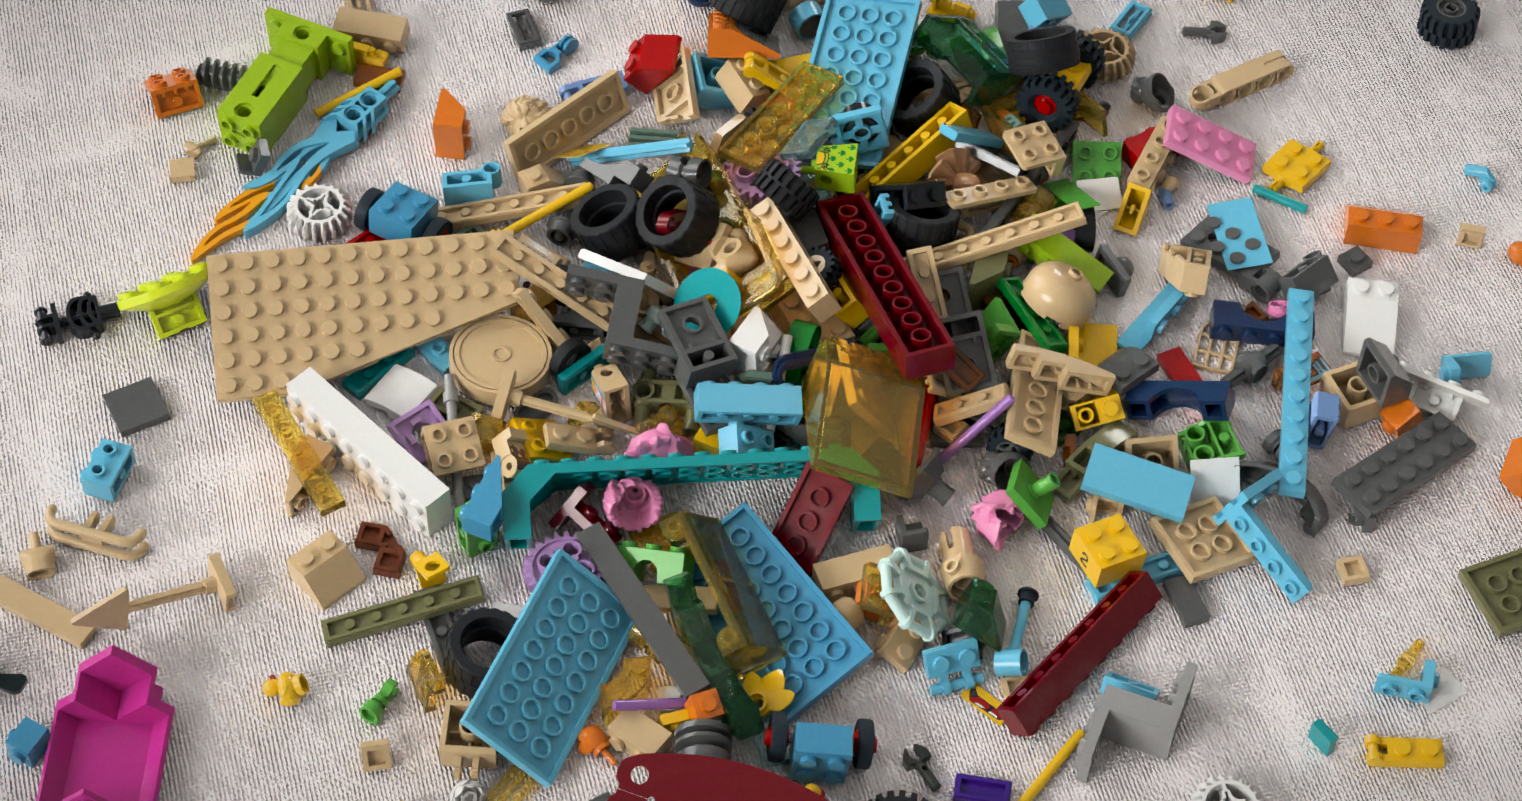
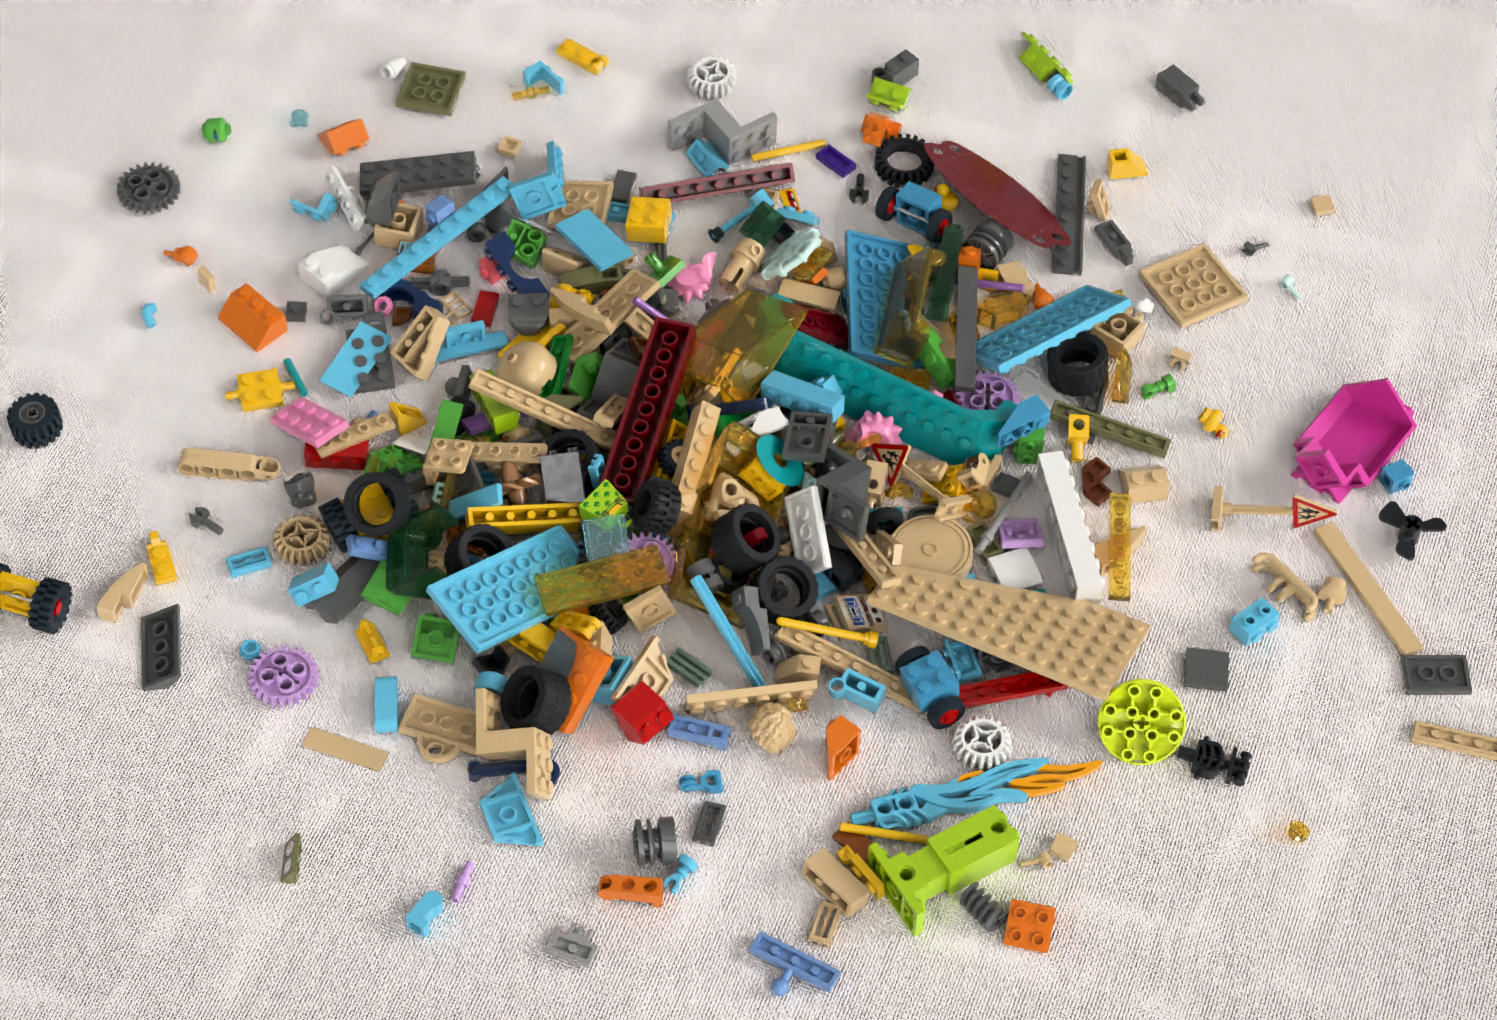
camera: 145 degrees left, 0 degrees up
dark grey bracket [235,138,271,177] -> none
tan bracket [420,416,486,482] -> none
yellow sticker [551,144,613,158] -> none
medium azure piece [832,102,890,153] -> none
teal tile [1308,718,1338,757] -> none

